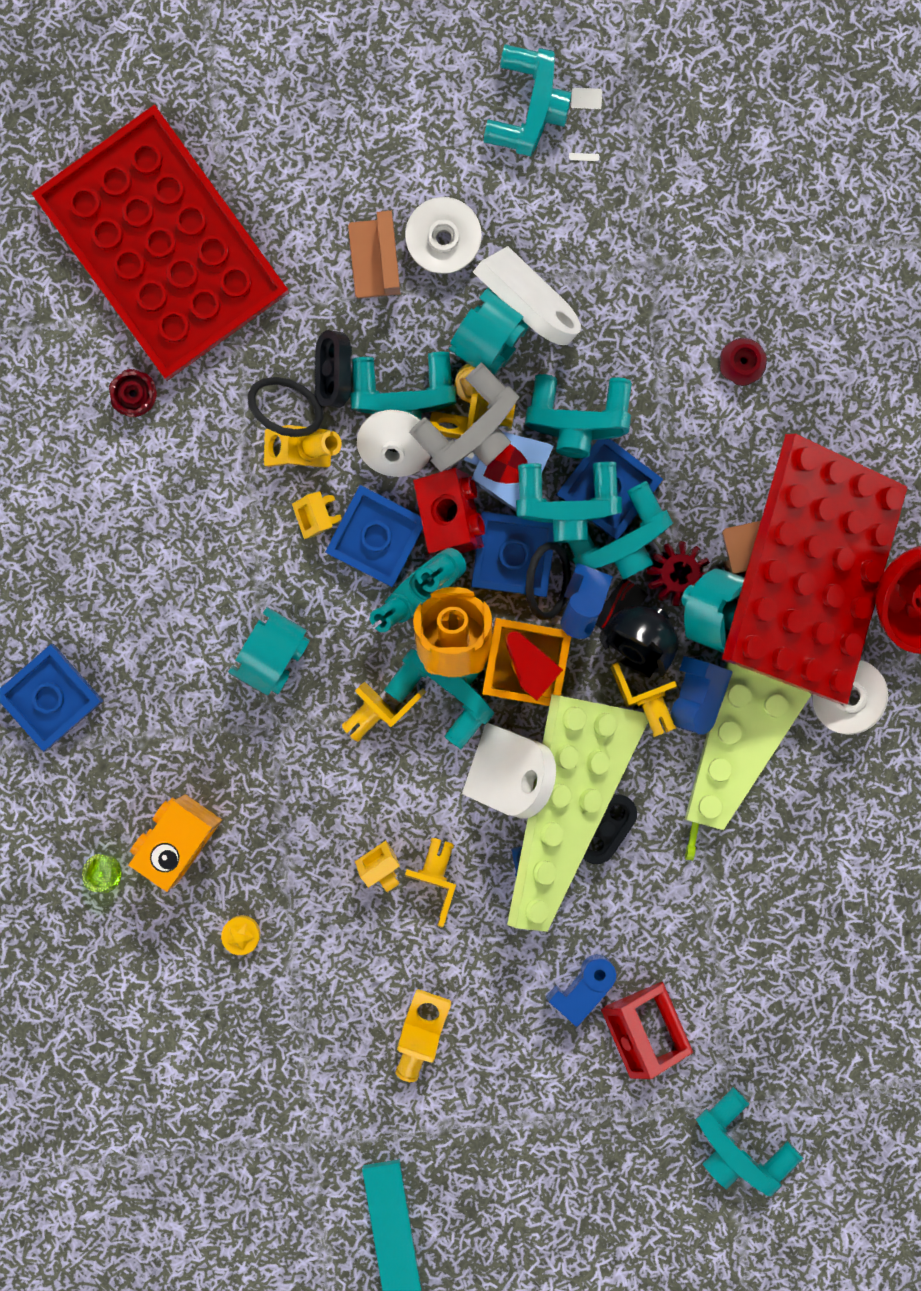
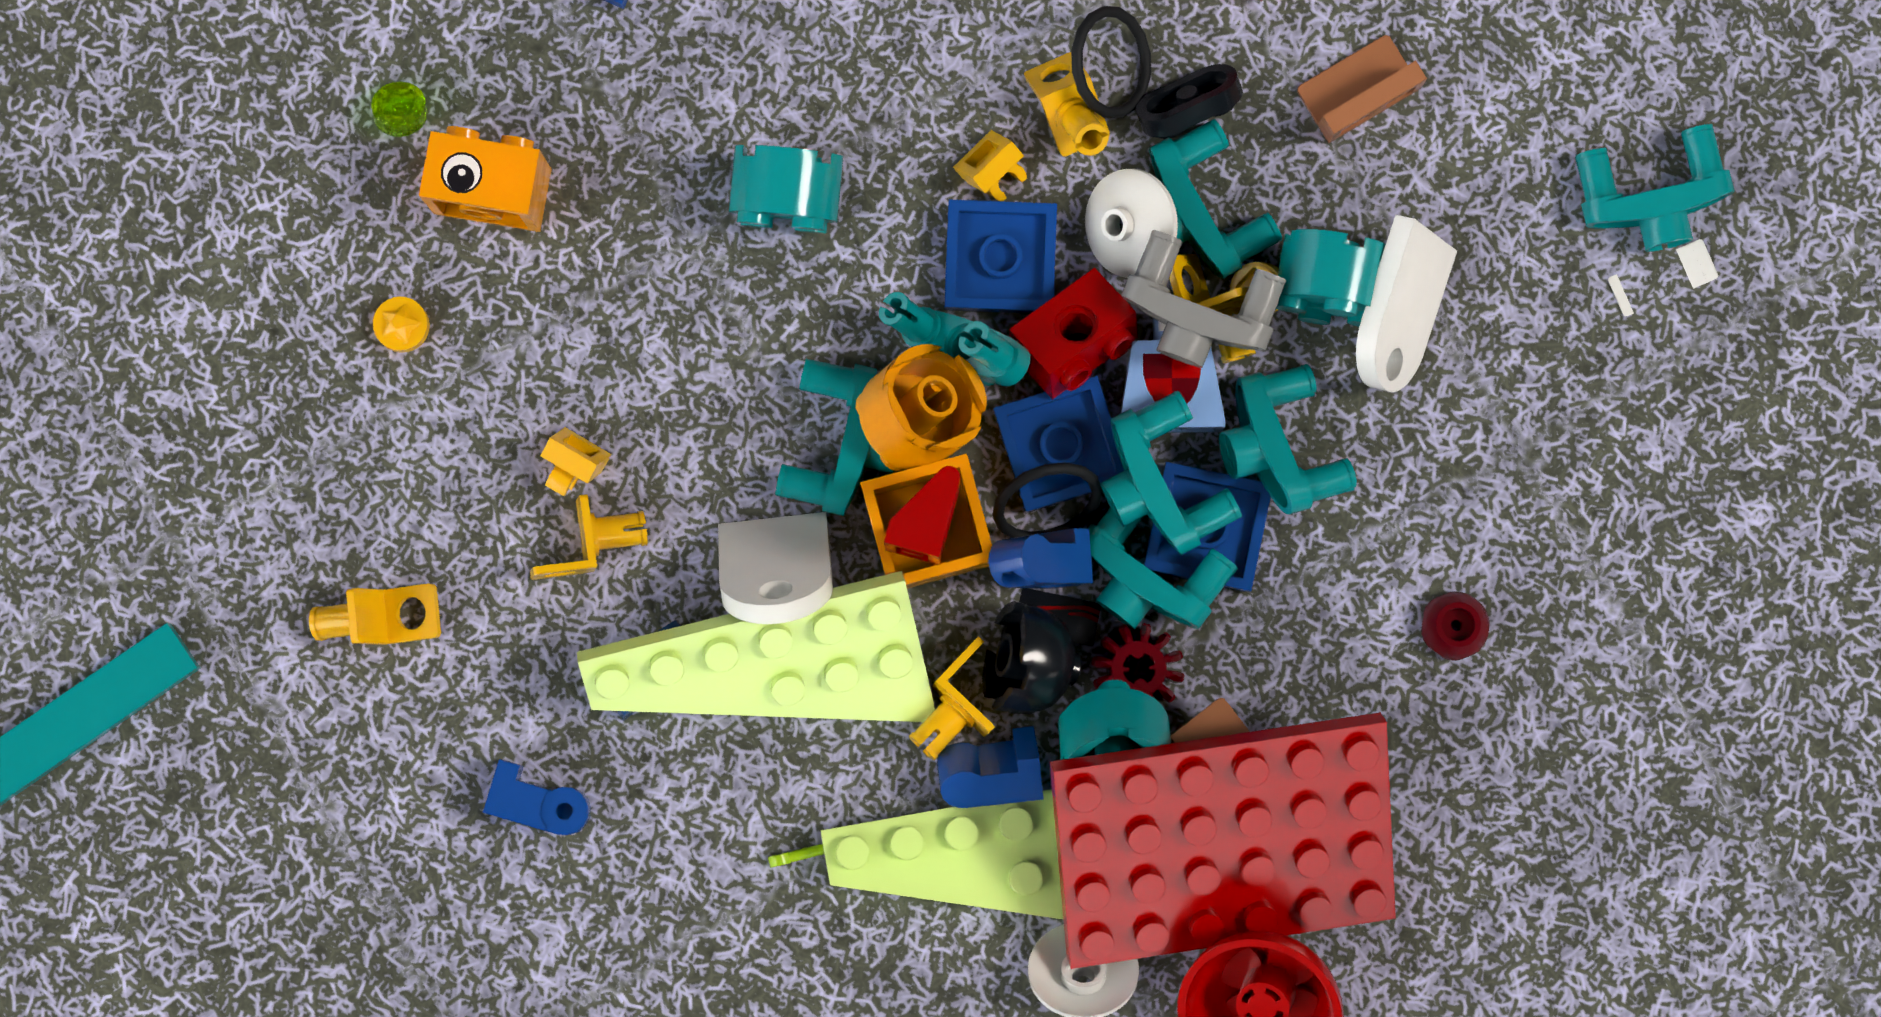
camera: 60 degrees right, 5 degrees down
yellow bracket [342,682,426,742] -> none
white dish [405,197,482,274] -> none
black plate [583,793,637,864] -> none
red tile [601,982,693,1079] -> none

